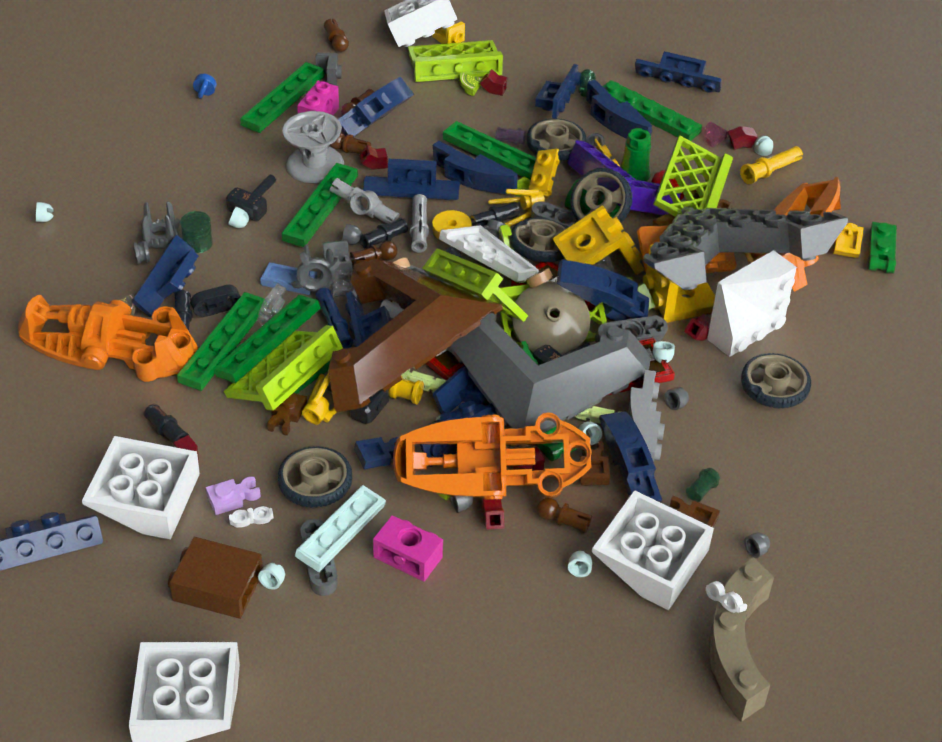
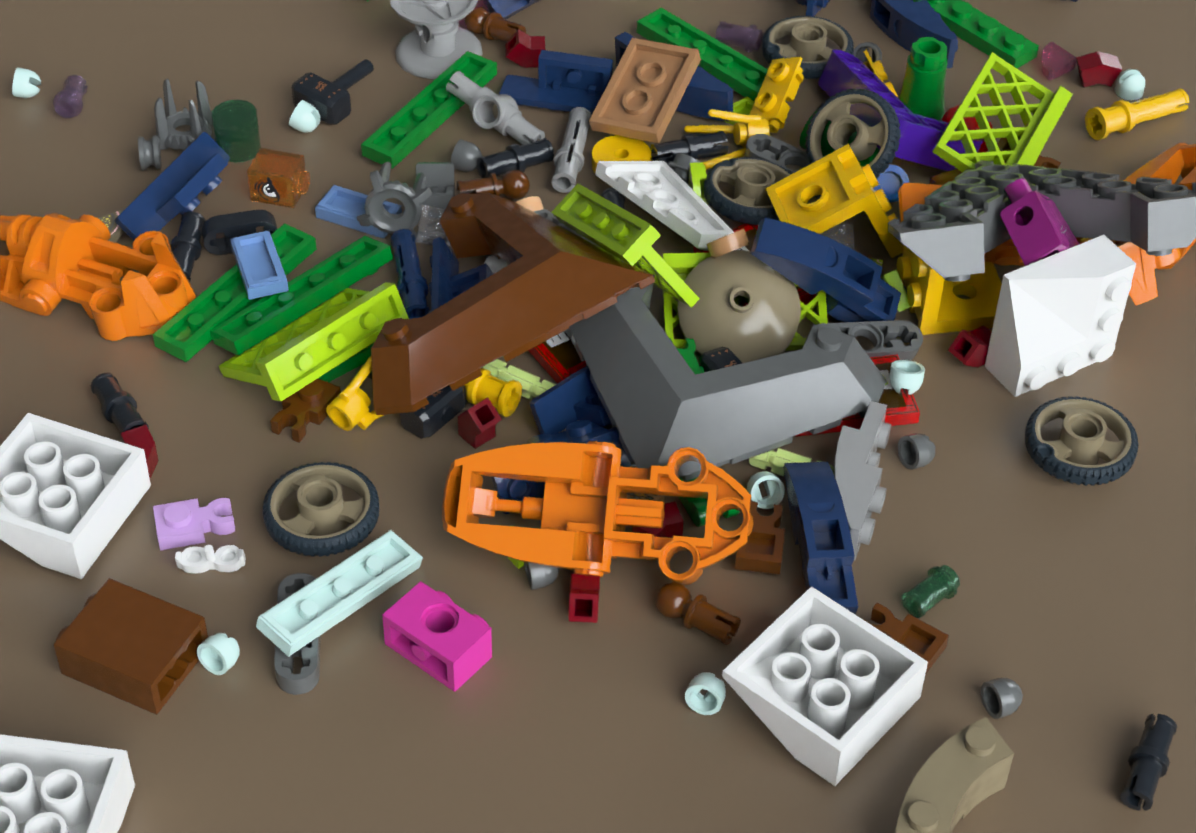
camera: 10 degrees right, 0 degrees up
clear plate [256,283,286,326] -> none
dark blue plate [354,437,399,469] -> none
white piece [705,581,747,613] -> none
none -> clear purple pin [53,75,88,118]
none -> medium blue tile [230,231,289,300]
none -> clear orange brick [247,148,310,208]
none -> dark red piece [457,397,502,449]
none -> medium nougat plate [589,38,701,144]
none -> blue tile [874,164,909,203]
none -> magenta torso [1000,178,1079,266]
none -> black pin [1120,714,1177,811]

